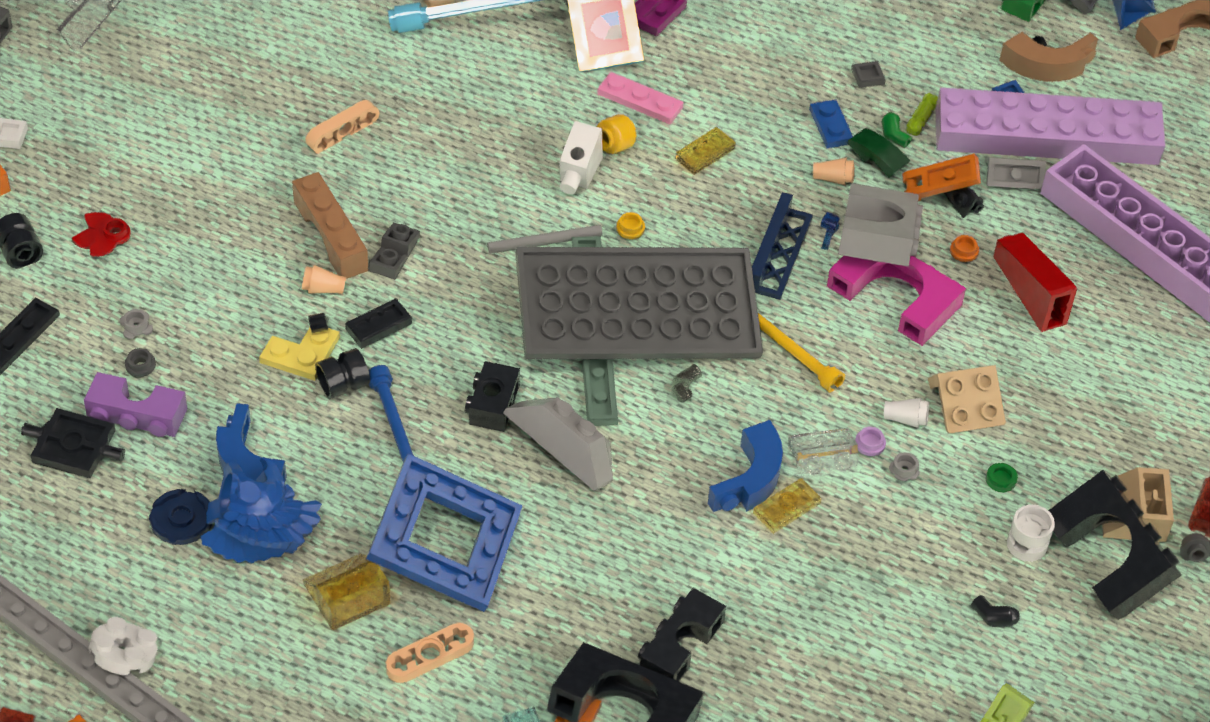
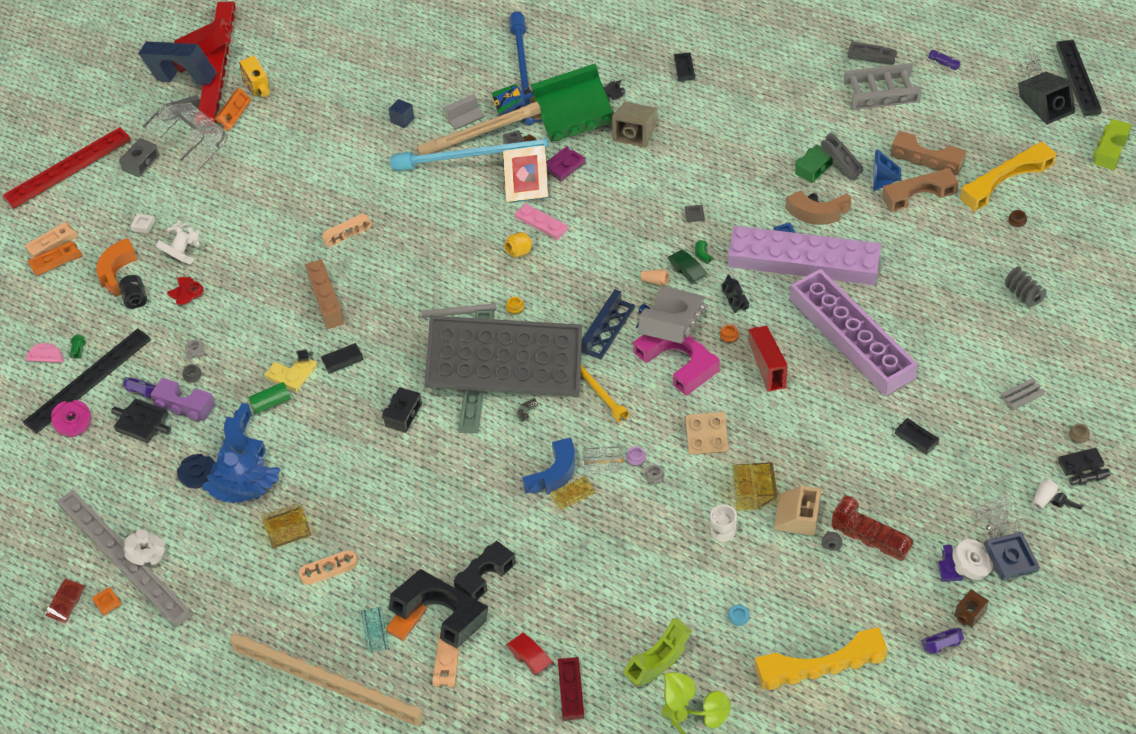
camera: 15 degrees right, 0 degrees up
light nougat cone [301,265,346,294] -> none
black wheel [315,348,370,399] -> none
plate [366,453,523,612] -> none
dark grey slope [368,222,420,280] -> none
blue piece [368,365,414,461] -> none
light grey wedge [503,397,613,491] -> none
white torso [559,121,603,195] -> none
clear yellow plate [675,127,736,175] -> none
blue plate [809,99,853,149] -> none
white cone [884,398,929,428] -> none
orange plate [902,153,981,202] -> none
lime axle [906,93,938,136] -> none
black arm [971,595,1020,627] -> none
light grey panel [985,157,1046,189] -> none
green tile [986,463,1018,493] -> none
black arch [1048,470,1182,620] -> none
none -> plate [123,377,157,398]
none -> white piece [156,220,200,265]
none -> green brick [248,382,291,415]
none -> medium azure tile [728,605,750,626]
none -> clear yellow slope [732,462,778,511]

